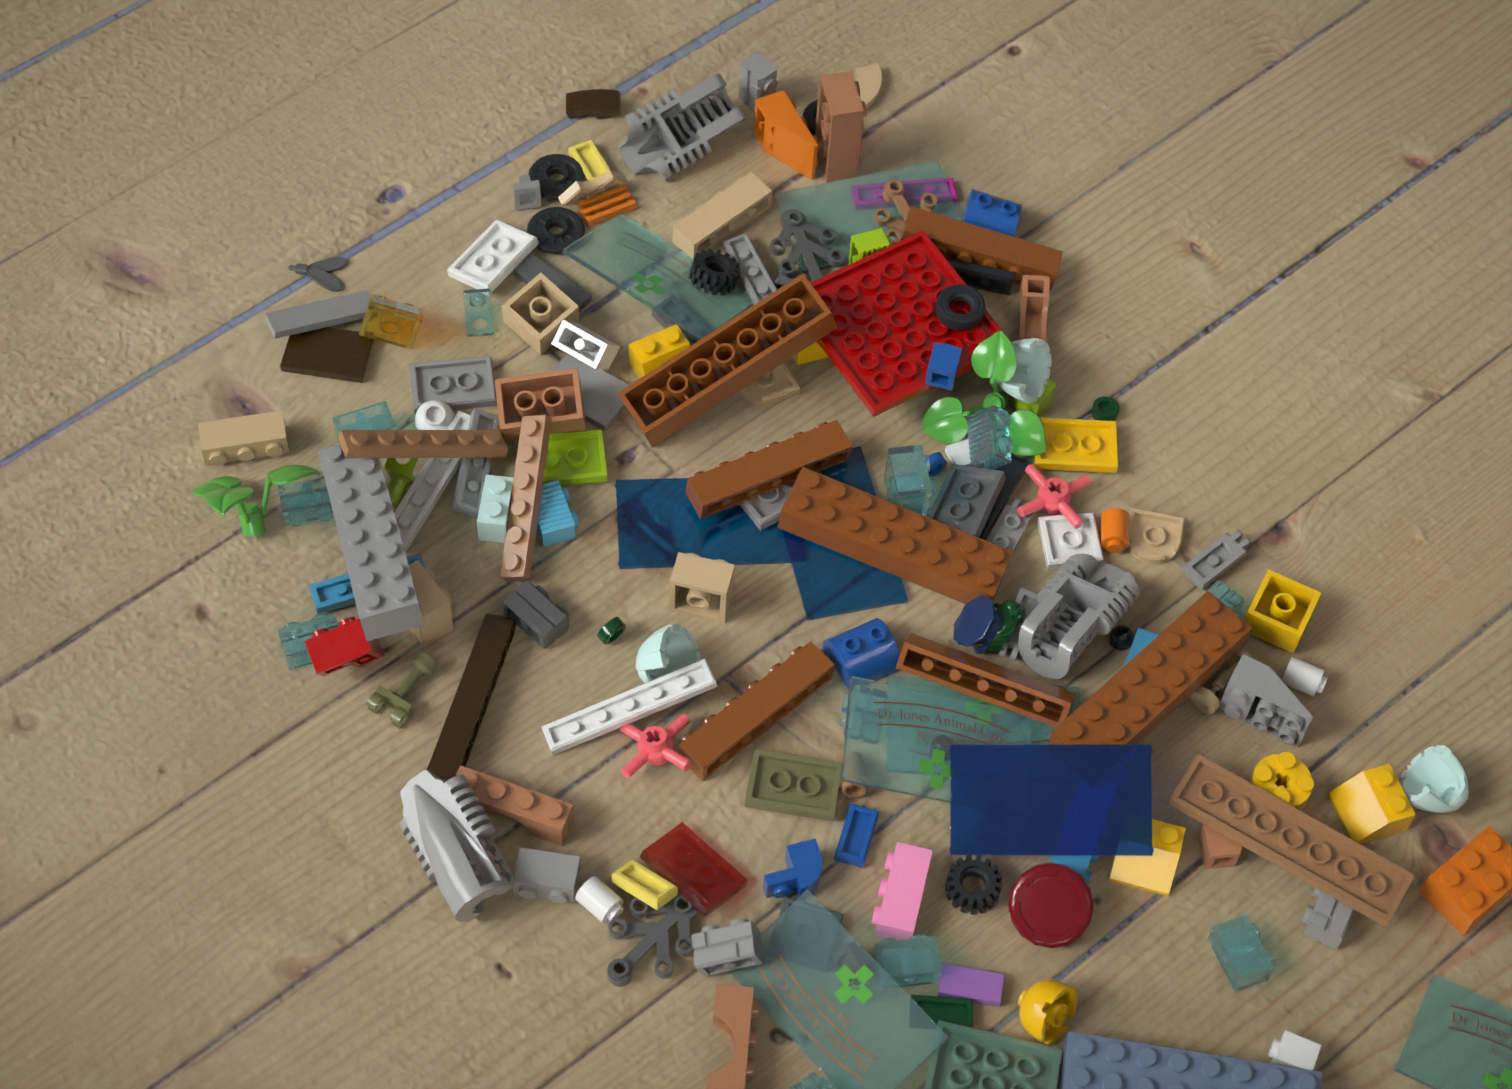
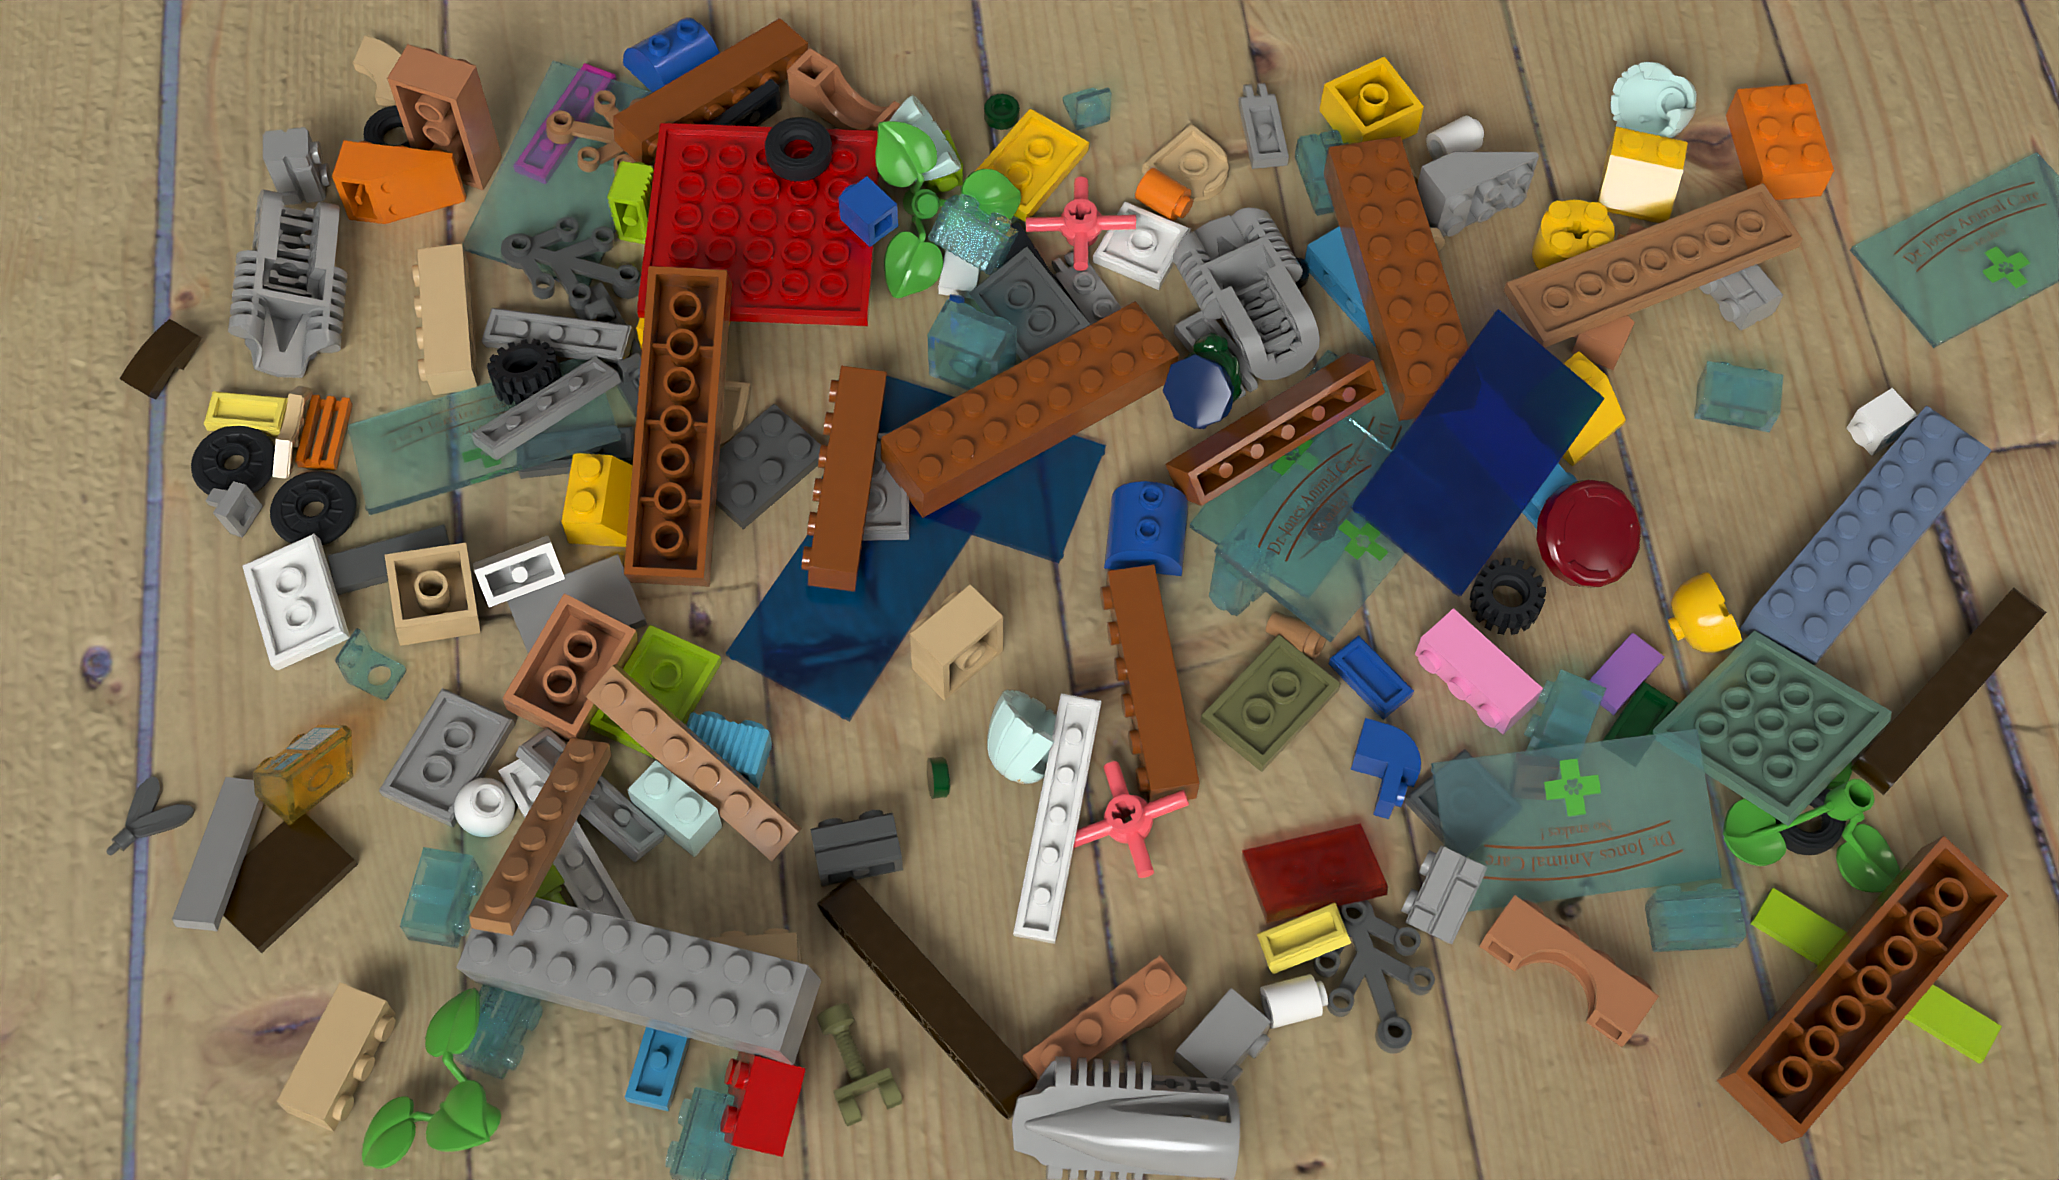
camera: 55 degrees left, 5 degrees up
none -> light grey tile [471,357,621,460]
none -> dark grey plate [716,404,821,530]
none -> clear light blue bracket [1063,88,1112,131]

